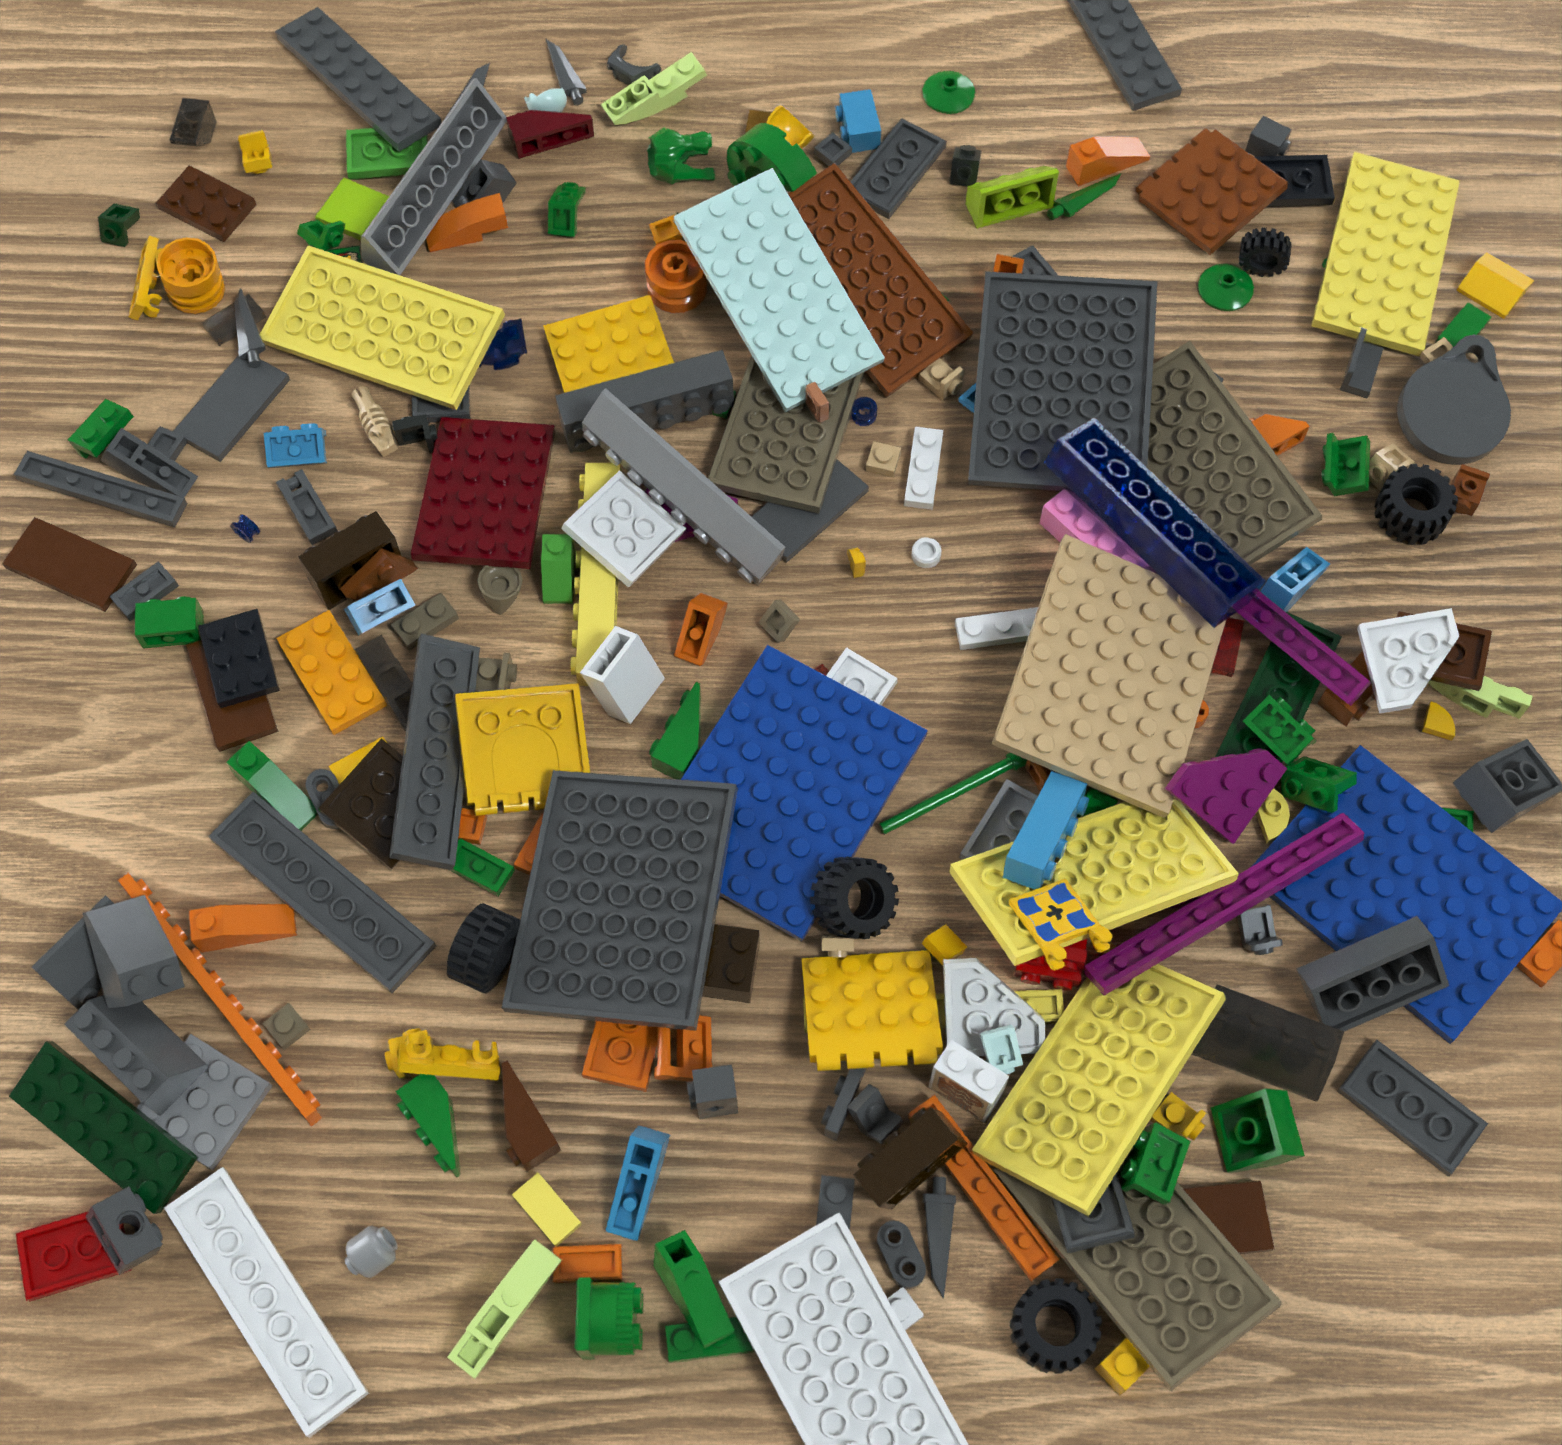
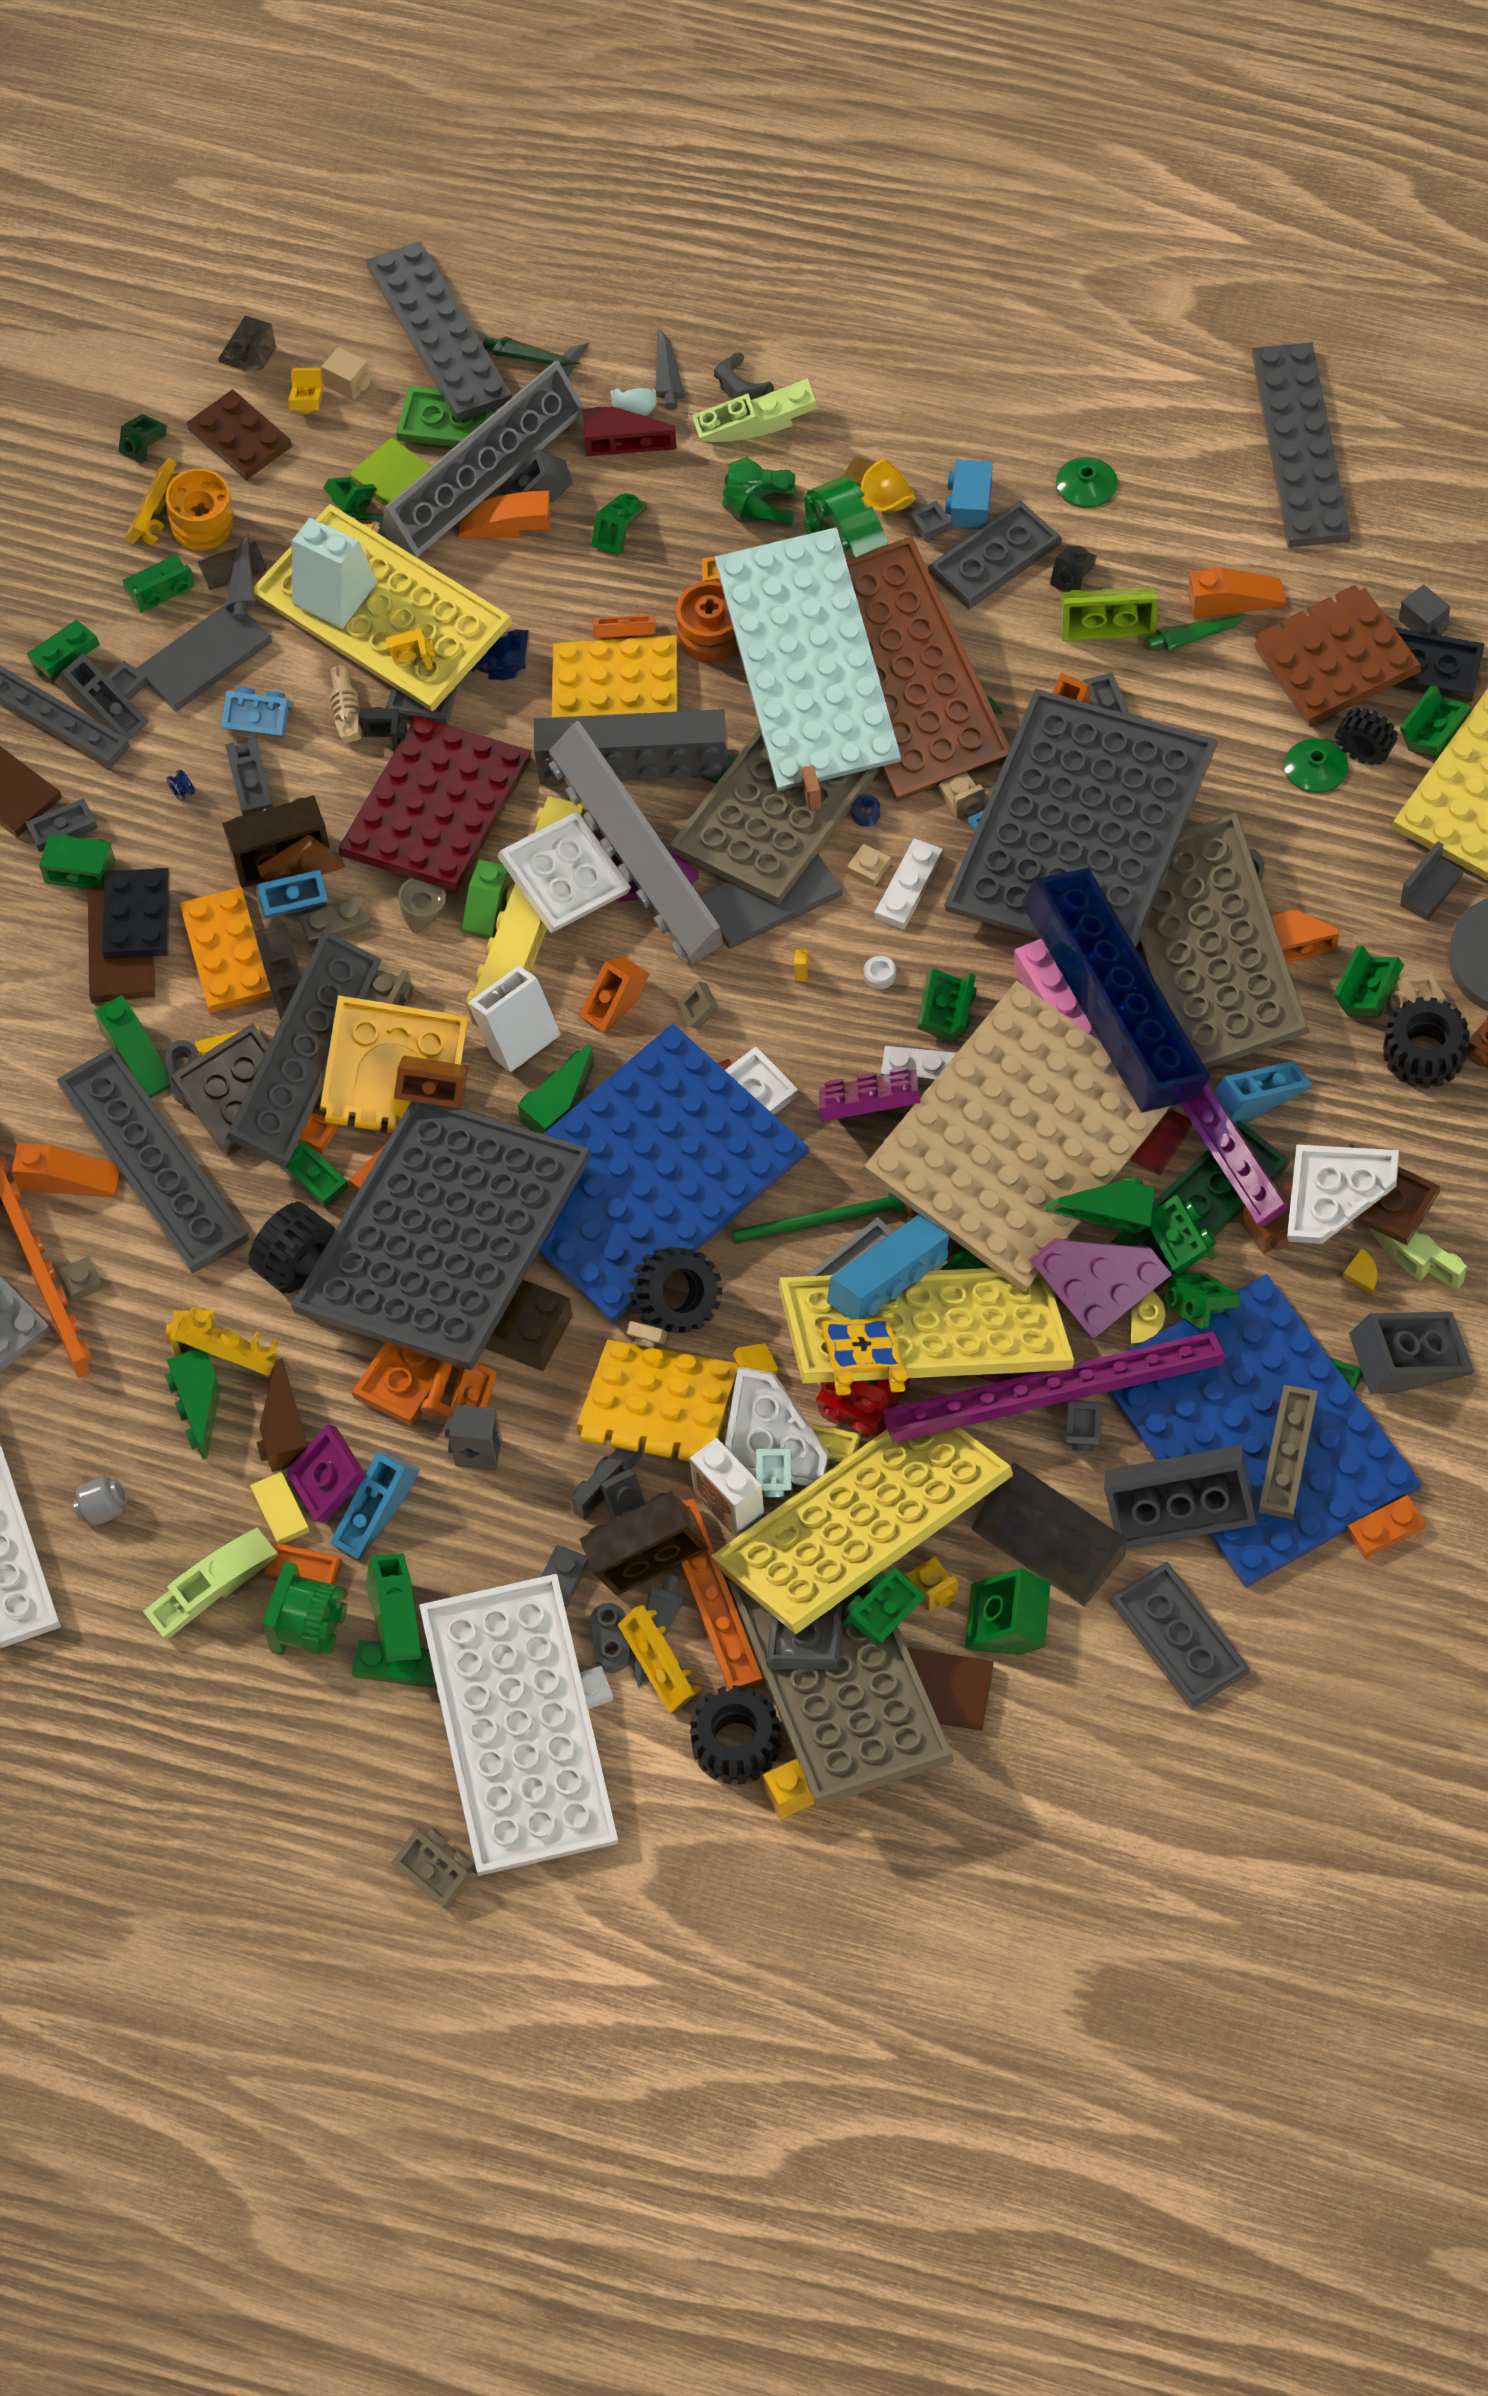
camera: 20 degrees right, 5 degrees down
none -> green bracket [122,554,195,613]
none -> magenta plate [286,1425,367,1523]
none -> light aqua slope [292,517,378,629]
none -> tan brick [321,347,371,400]
none -> yellow bracket [386,628,437,670]
none -> dark orange brick [394,1055,468,1109]
none -> dark green bar [483,337,581,366]
none -> orange plate [593,614,656,640]
none -> yellow plate [618,1605,701,1715]
none -> magenta plate [819,1067,921,1122]
none -> green bracket [916,968,977,1042]
none -> green slope [1044,1178,1155,1234]
none -> dark tan plate [1258,1384,1318,1520]
none -> green bracket [1400,686,1472,756]

